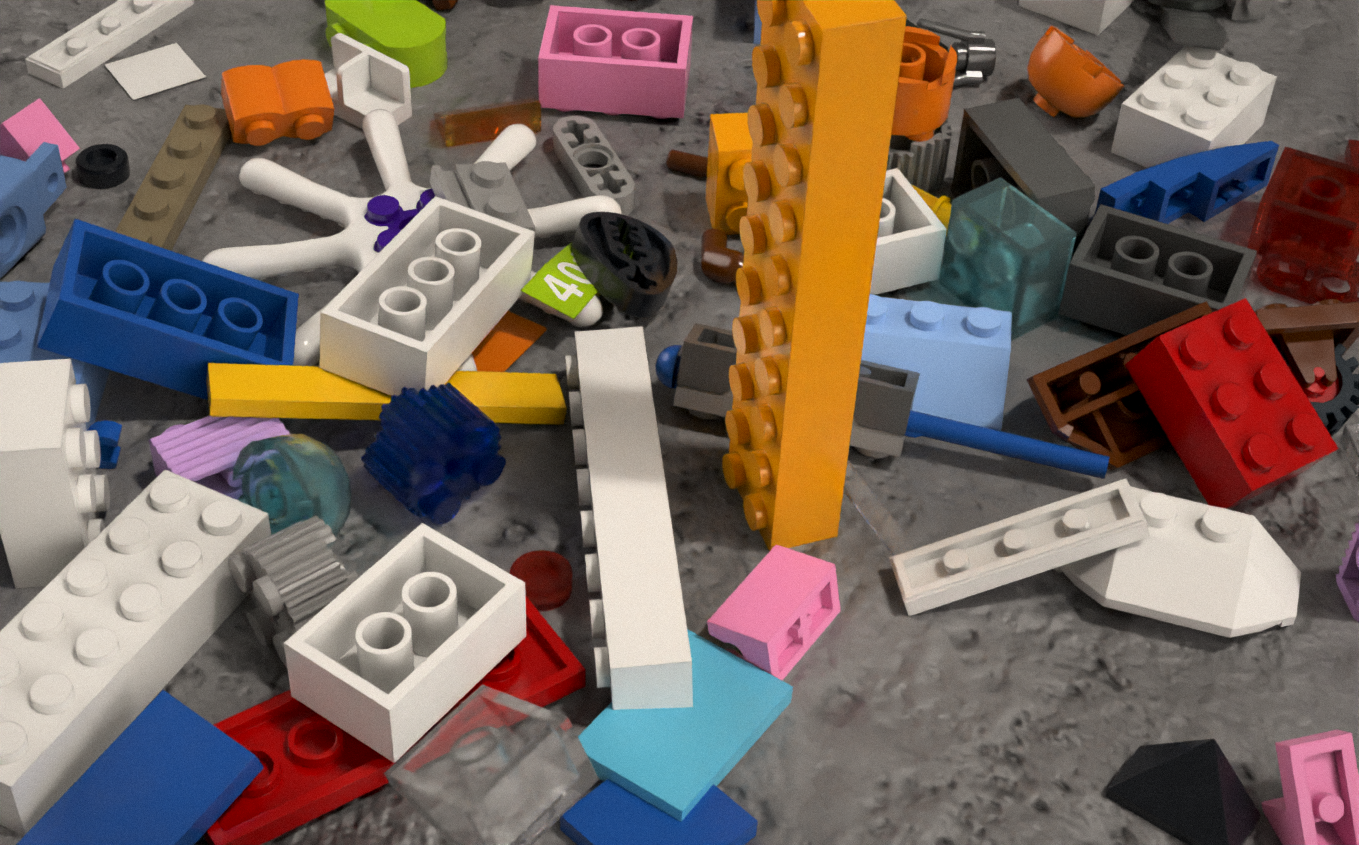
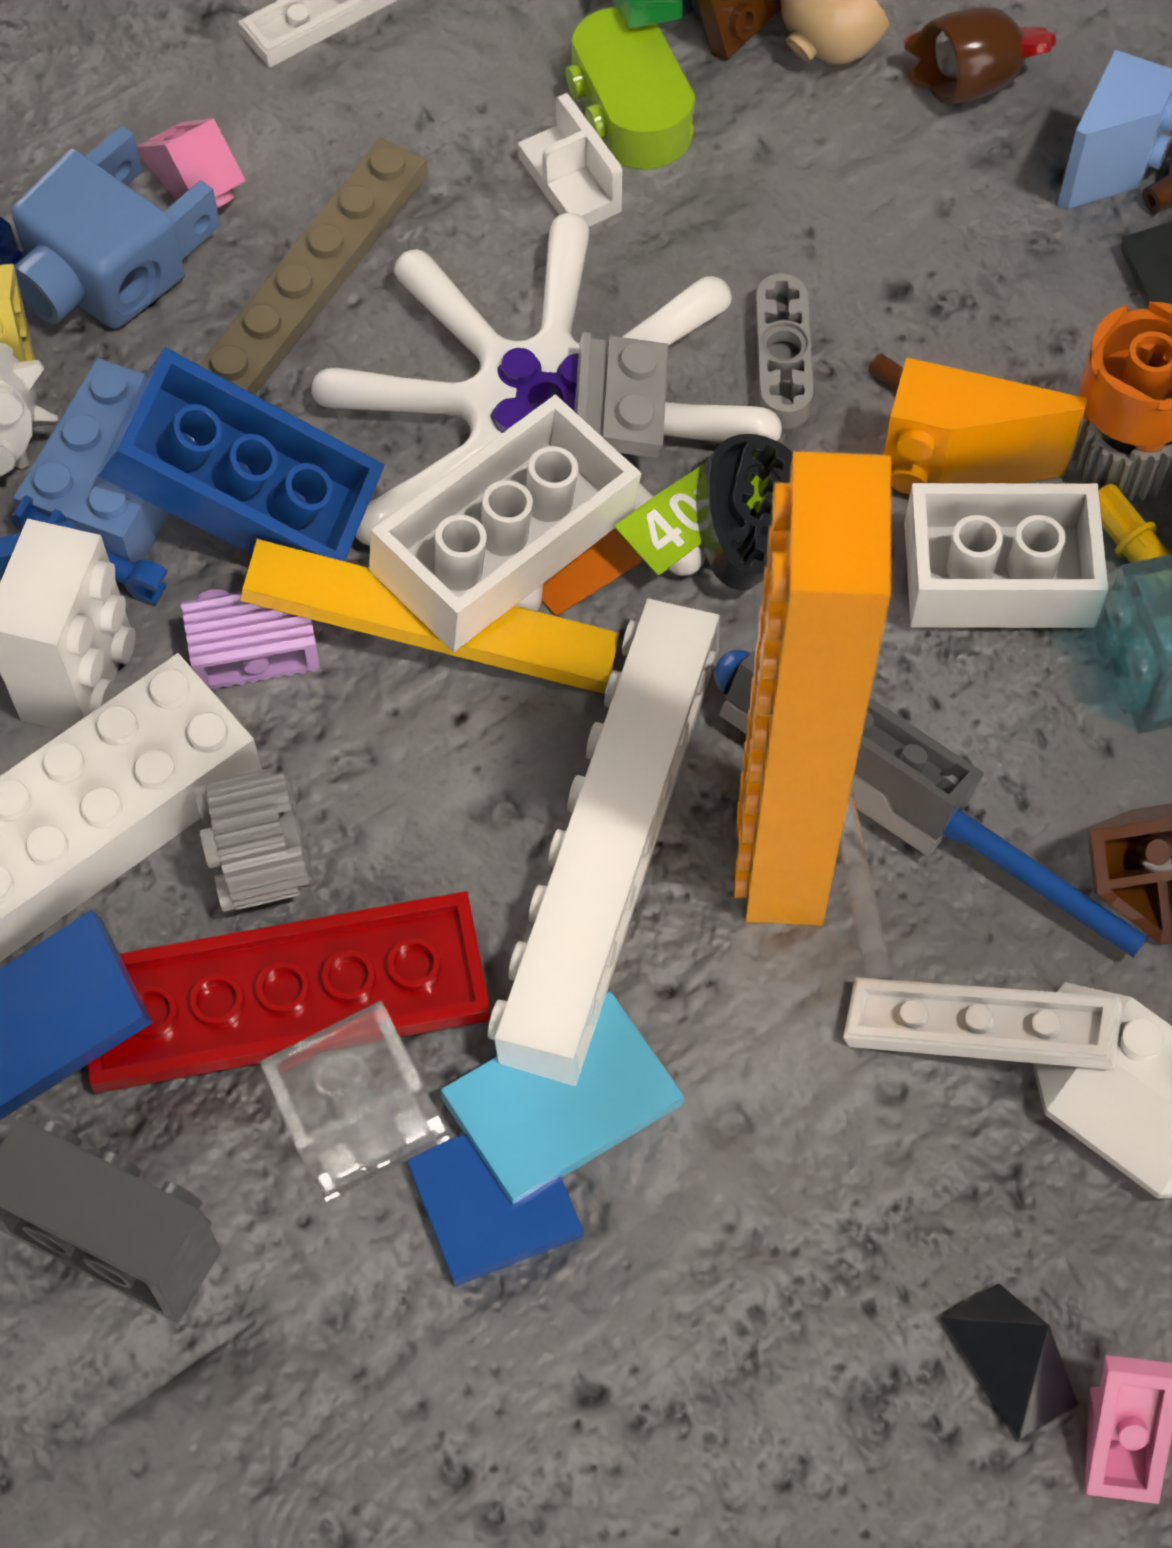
camera: 25 degrees right, 20 degrees up
black tile [75,144,130,189] -> none
white sticker [105,43,206,100] -> none
orange brick [221,59,335,146] -> none
clear light blue cylinder [233,434,352,537] -> none
white brick [284,523,526,763] -> none
clear blue brick [361,383,506,525] -> none
clear orange slope [434,98,541,147] -> none
clear red tile [510,550,573,611] -> none
bright pink brick [538,5,693,119] -> none
bright pink hinge [707,544,841,681] -> none
light blue slope [861,294,1012,431] -> none

